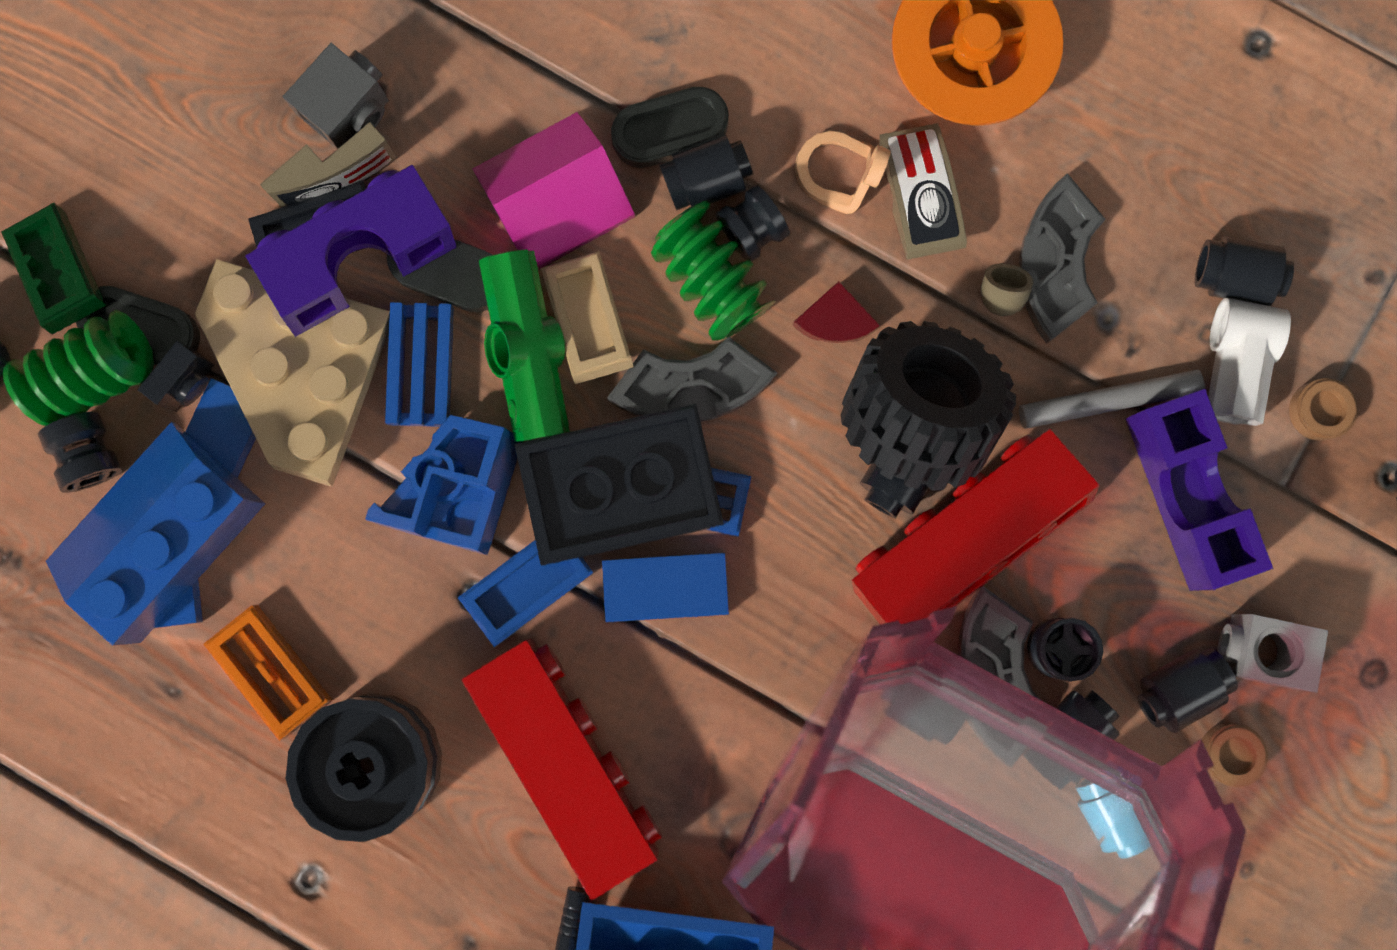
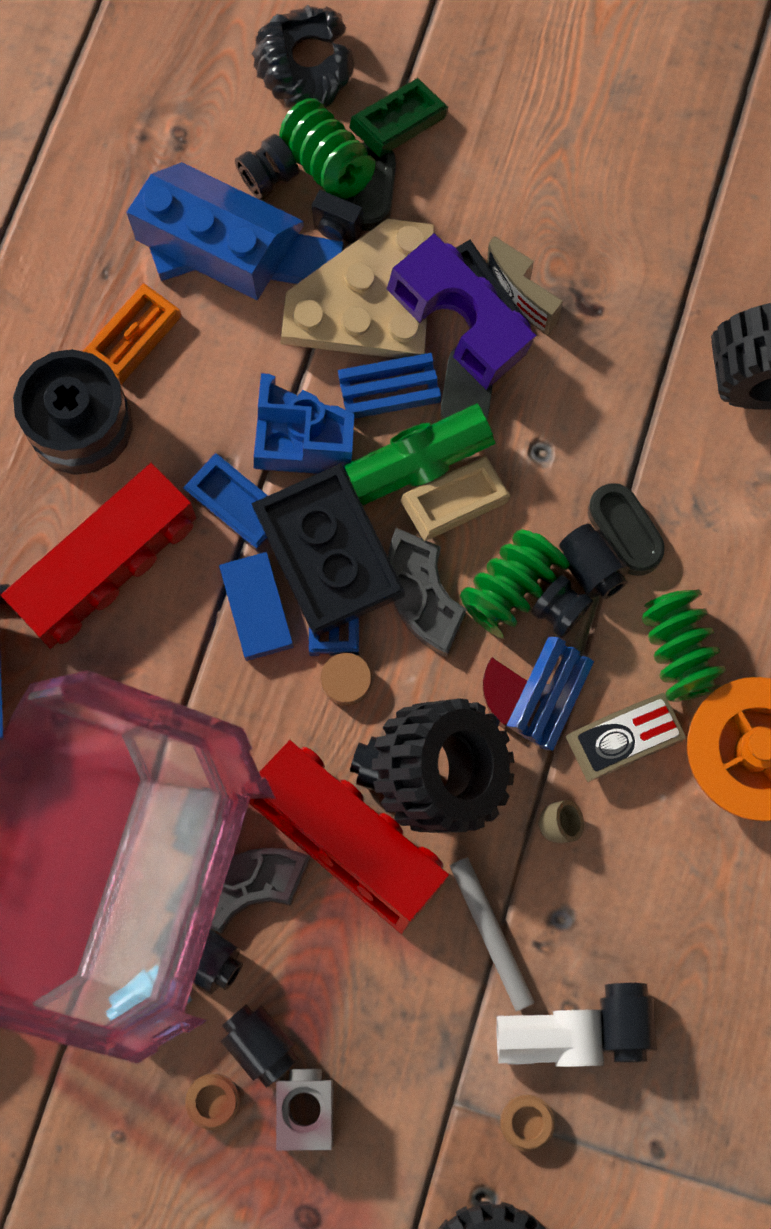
camera: 80 degrees right, 10 degrees down
dark grey brick [282,42,389,150] -> none
dark pink slope [472,112,635,270] -> none
light nougat piece [794,131,891,214] -> none
dark grey tile [1019,173,1106,344] -> none
black wheel [1027,618,1104,682] -> none
dark purple arch [1125,389,1274,591] -> none
none -> medium nougat tile [321,653,371,706]
none -> blue tile [506,637,594,751]
none -> green piece [642,589,726,702]

